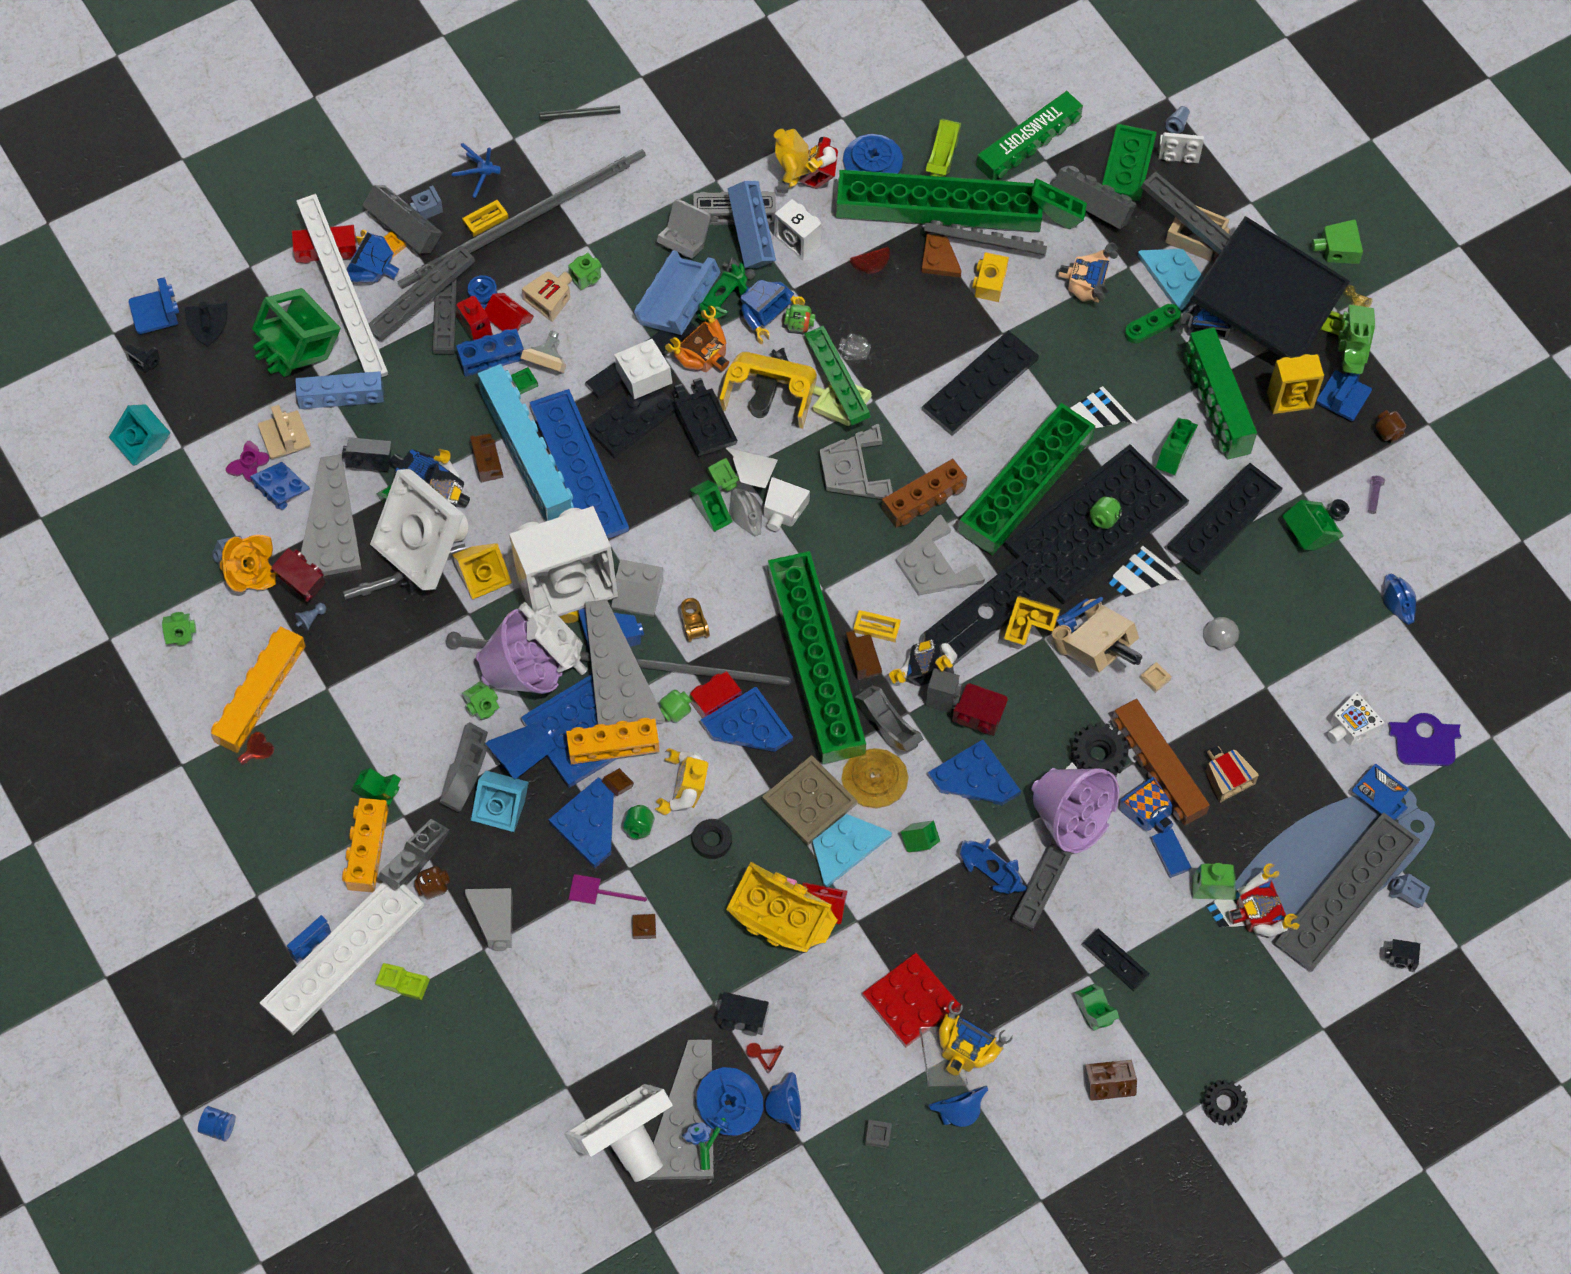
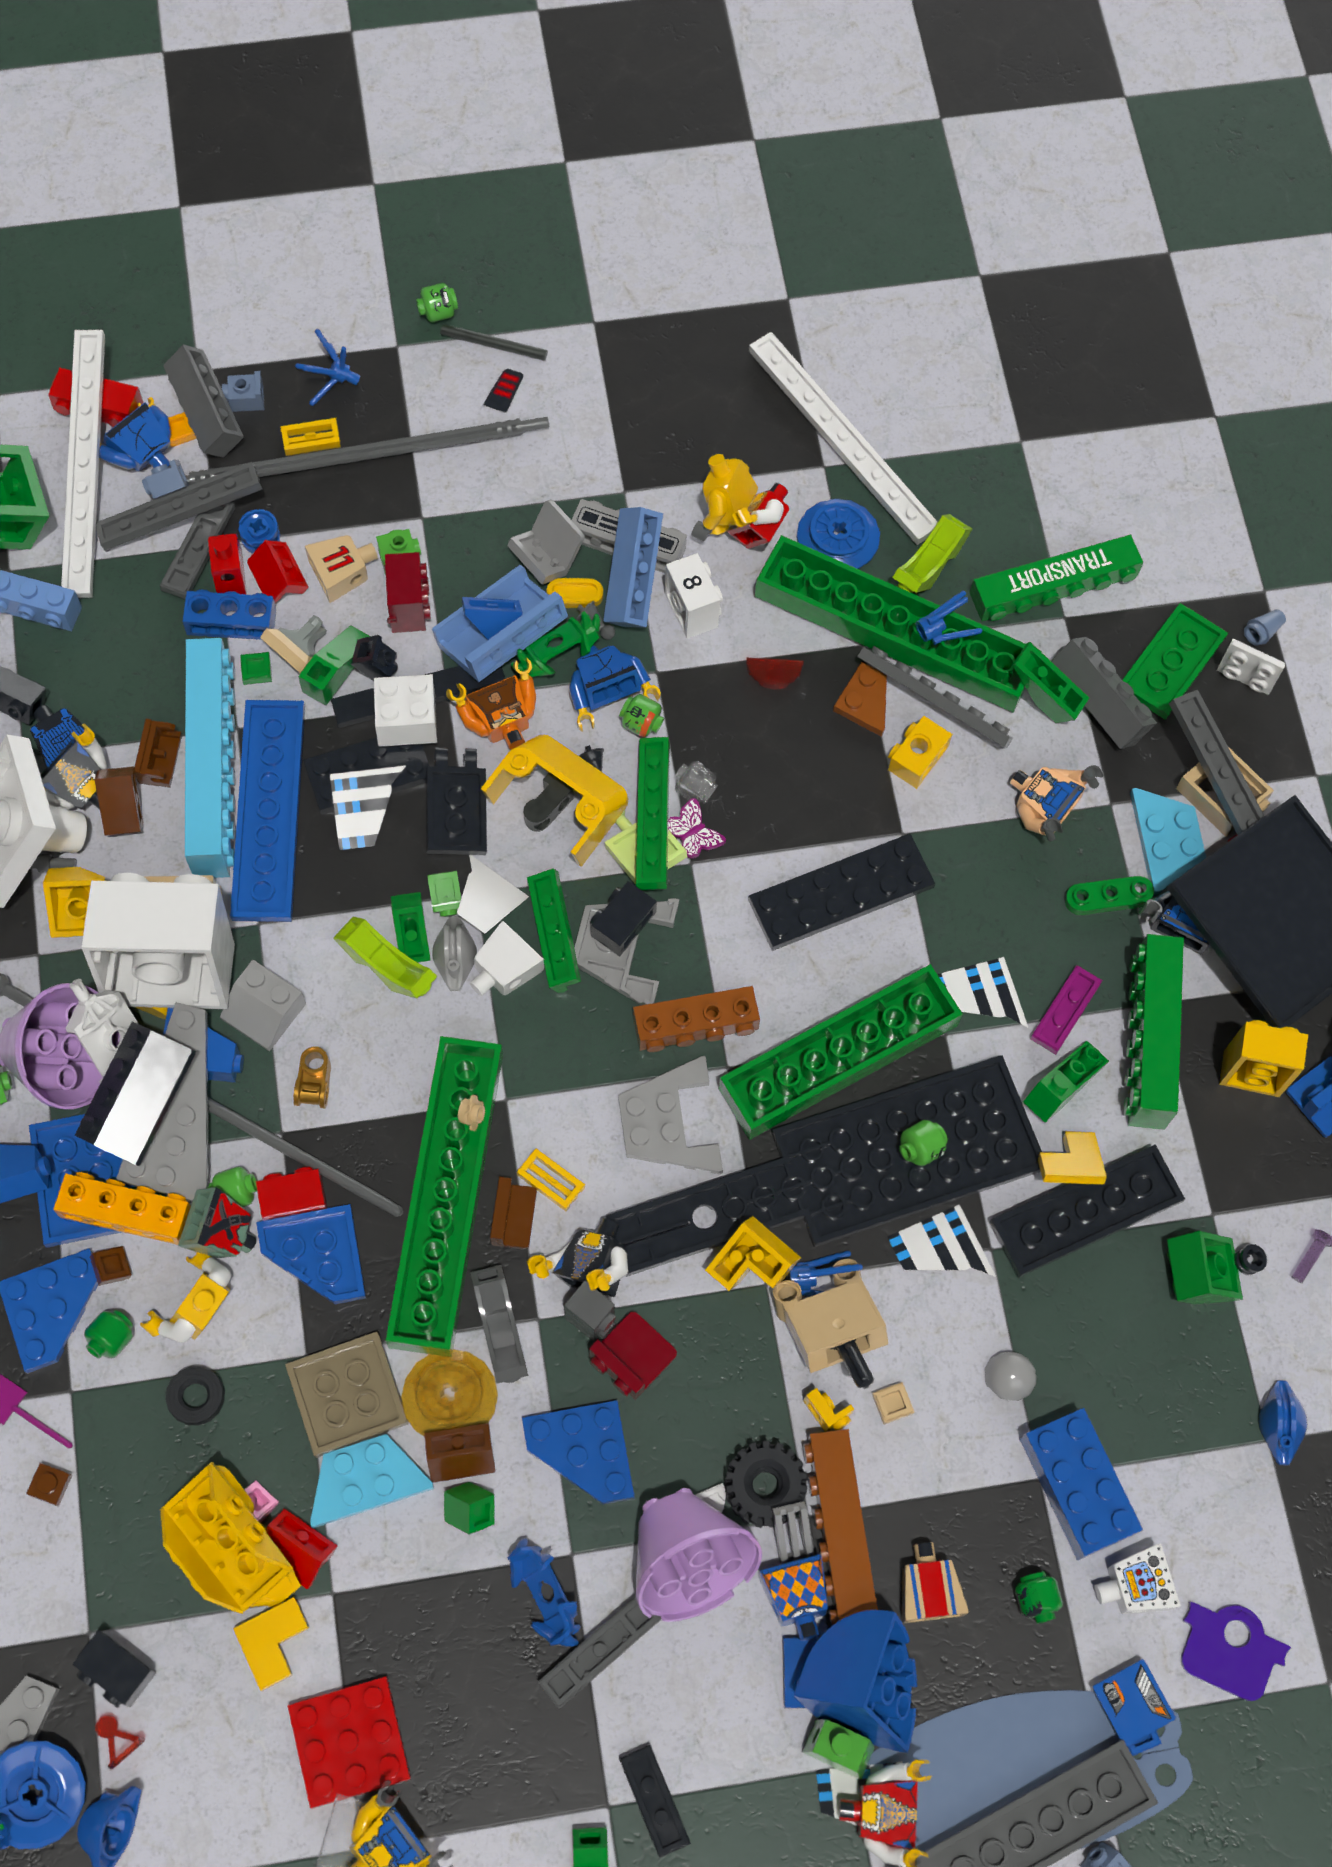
camera: 20 degrees right, 5 degrees up
none -> slope [75,1022,196,1166]
none -> reddish brown panel [94,766,143,836]
none -> sand blue brick [142,460,190,499]
none -> torso [178,1187,256,1258]
none -> yellow tile [233,1597,309,1691]
none -> green slope [298,625,370,706]
none -> sticker [330,766,406,850]
none -> lime arch [333,917,437,999]
none -> black brick [351,635,398,681]
none -> dark red brick [384,552,431,633]
none -> bright green head [416,283,458,322]
none -> reddish brown panel [424,1423,496,1483]
none -> tan plate [458,1095,485,1131]
none -> blue slope [462,597,523,640]
none -> black sticker [483,369,524,413]
none -> green hinge [527,868,581,993]
none -> yellow tile [546,578,603,608]
none -> black brick [590,881,657,957]
none -> magenta animal [668,798,726,858]
none -> white plate [749,332,938,545]
none -> light grey tile [772,1501,813,1565]
none -> blue brick [794,1610,917,1753]
none -> yellow bracket [803,1388,855,1432]
none -> blue plant [916,591,982,645]
none -> green head [1015,1571,1063,1624]
none -> blue brick [1020,1408,1143,1561]
none -> magenta tile [1030,965,1103,1055]
none -> yellow tile [1038,1131,1107,1184]

